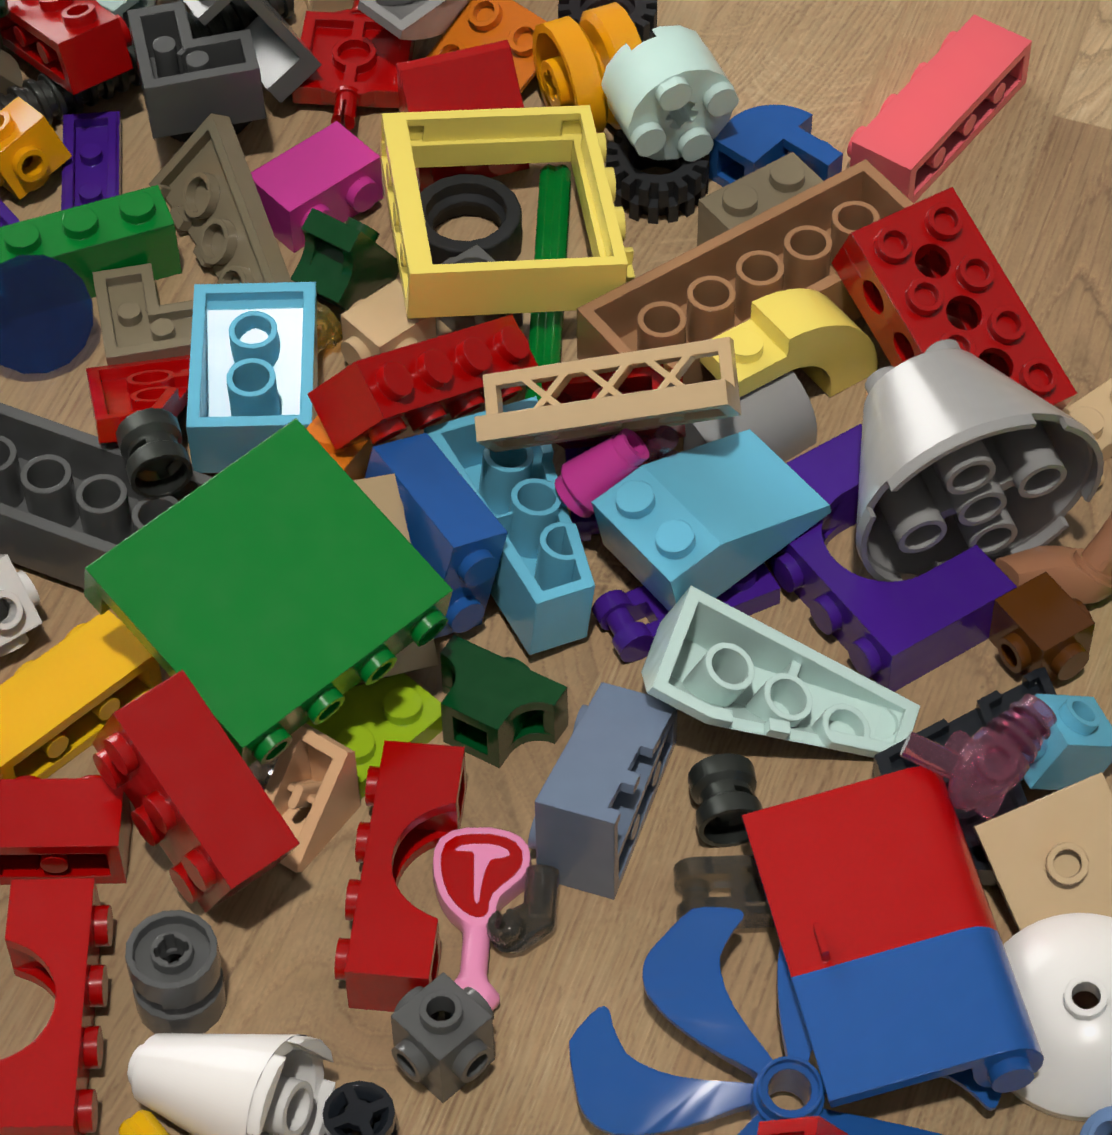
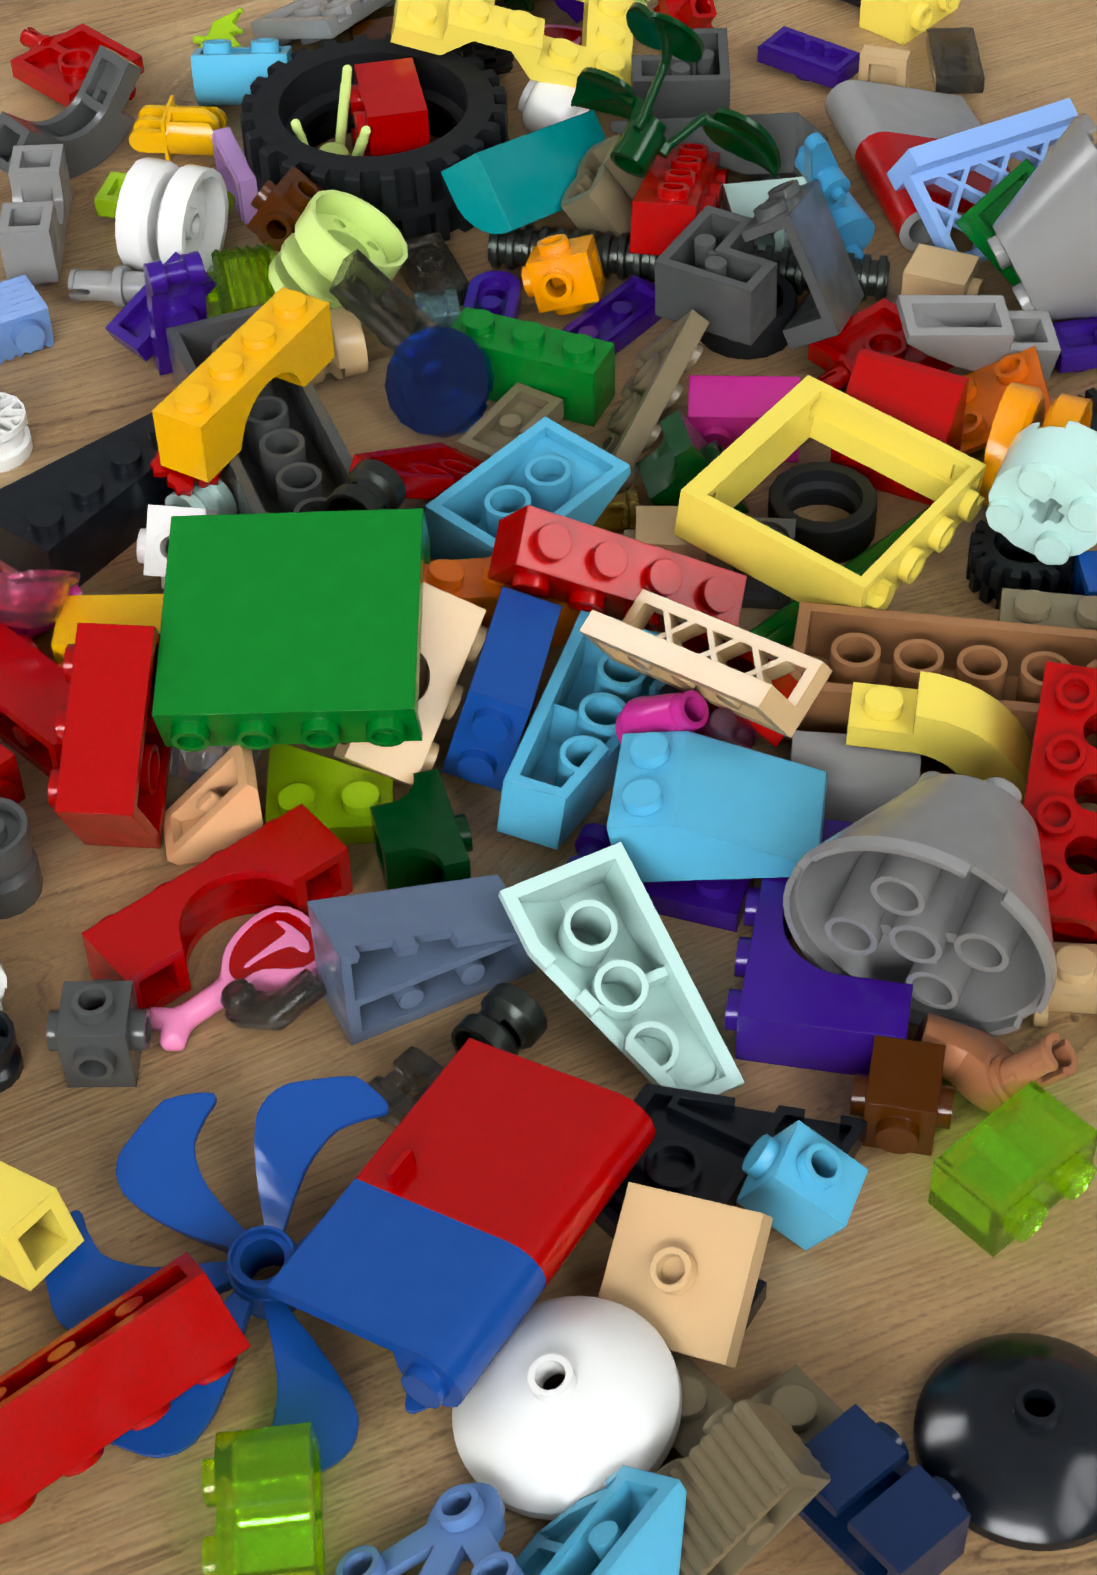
camera: 45 degrees right, 5 degrees down
clear pink piece [900,694,1057,820] -> none

